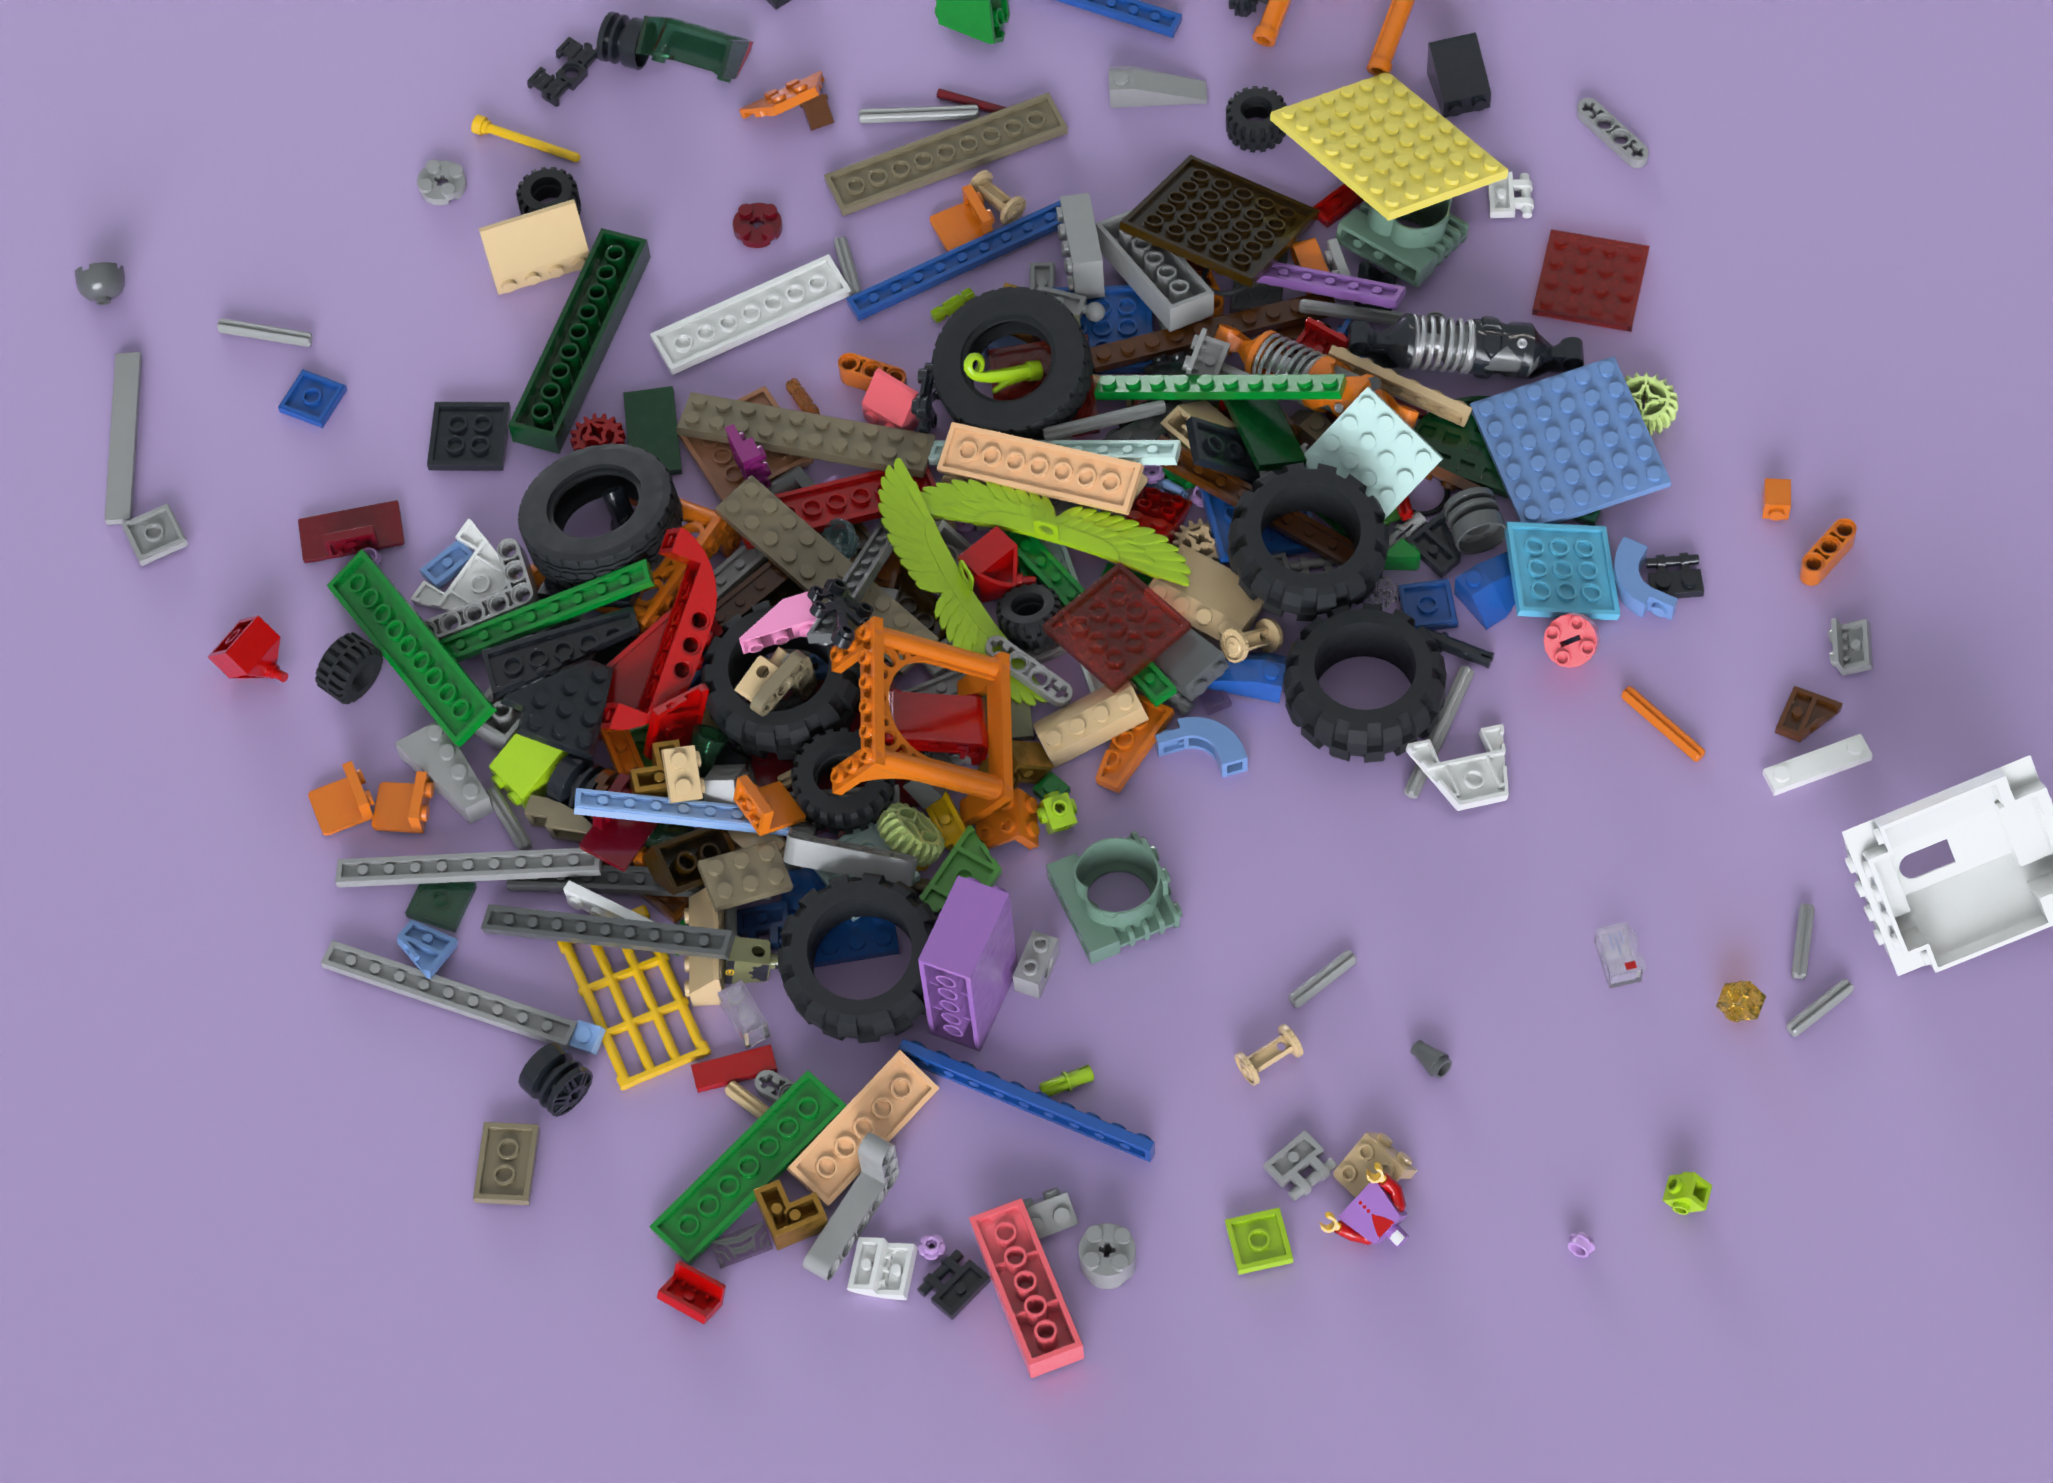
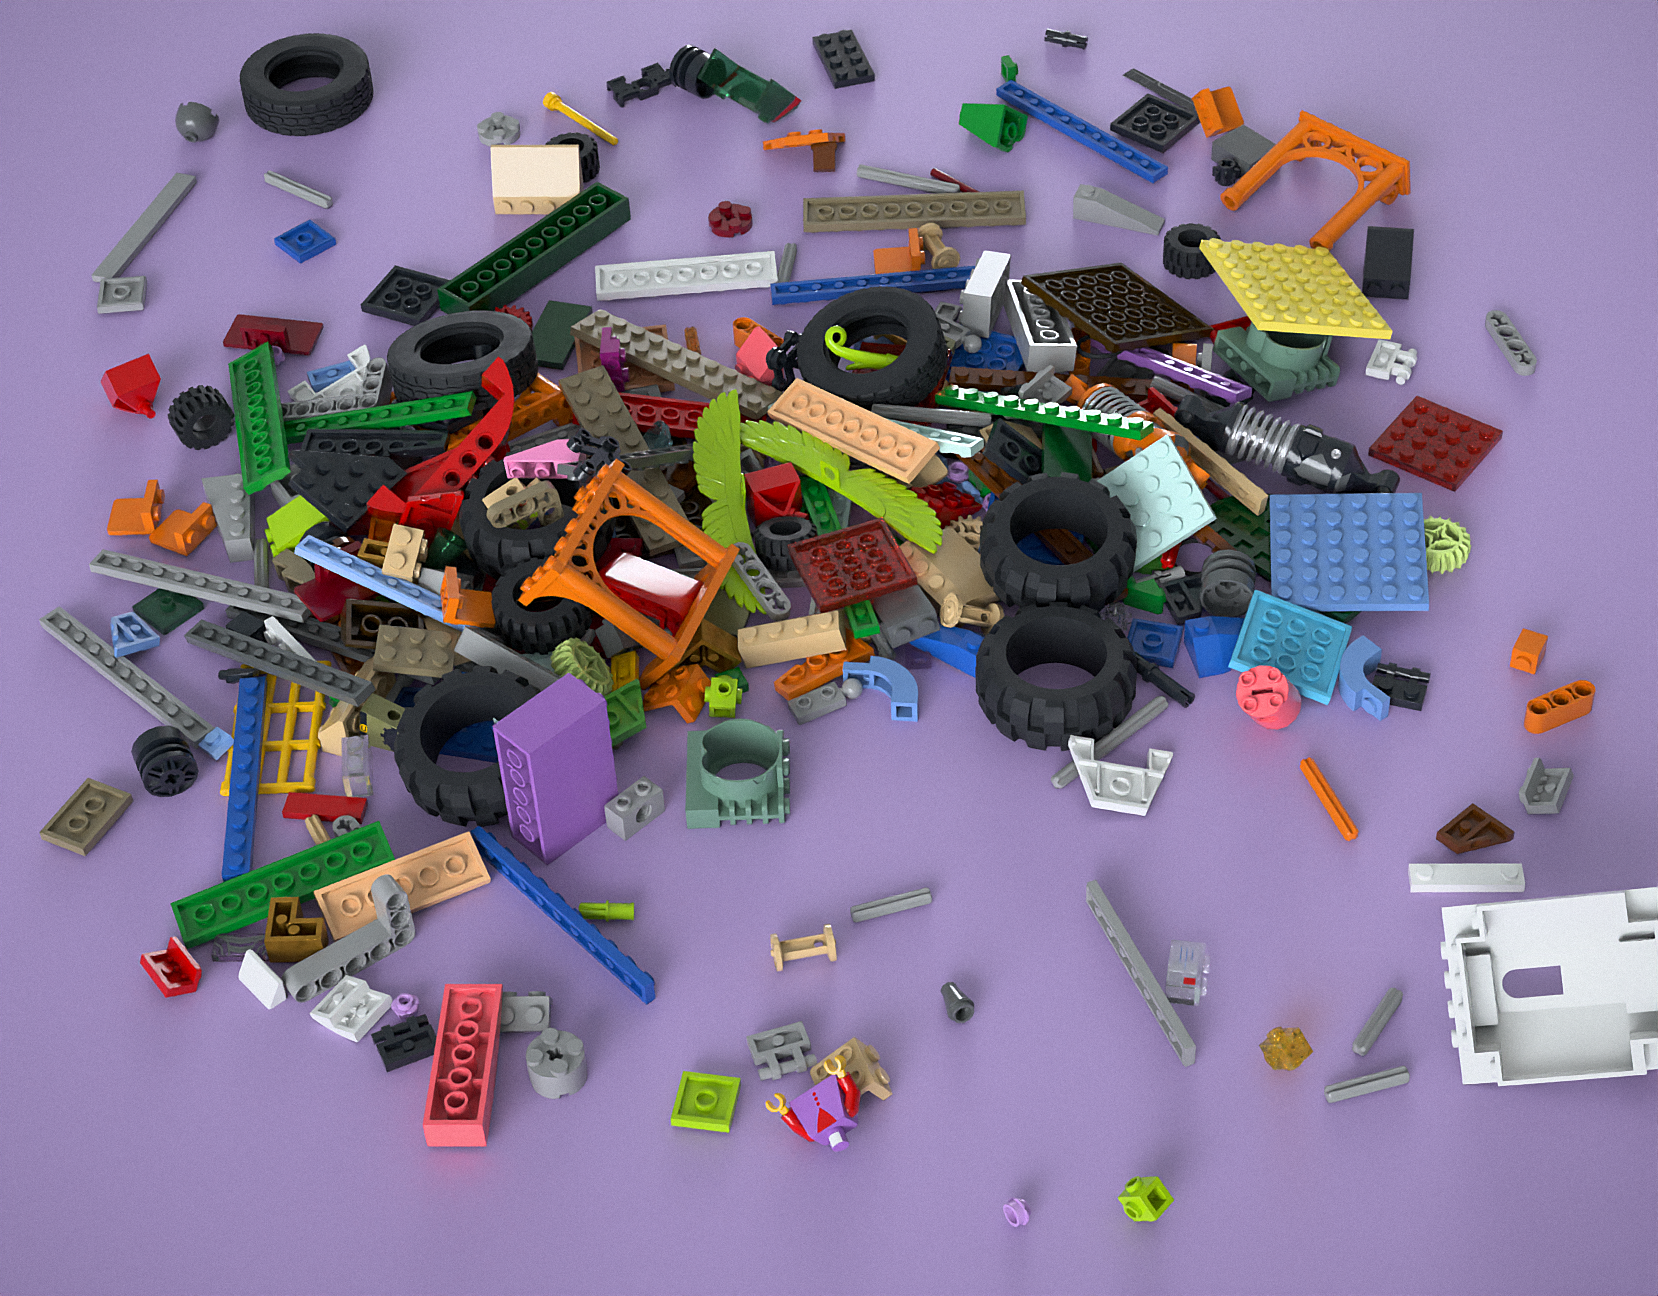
camera: 20 degrees right, 15 degrees down
none -> black bar [218,668,260,684]
none -> blue plate [221,676,267,882]
none -> black brick [225,611,267,643]
none -> black tyre [239,33,374,136]
none -> white slope [239,949,287,1009]
none -> light grey plate [787,678,863,725]
none -> light grey tile [1086,880,1196,1067]

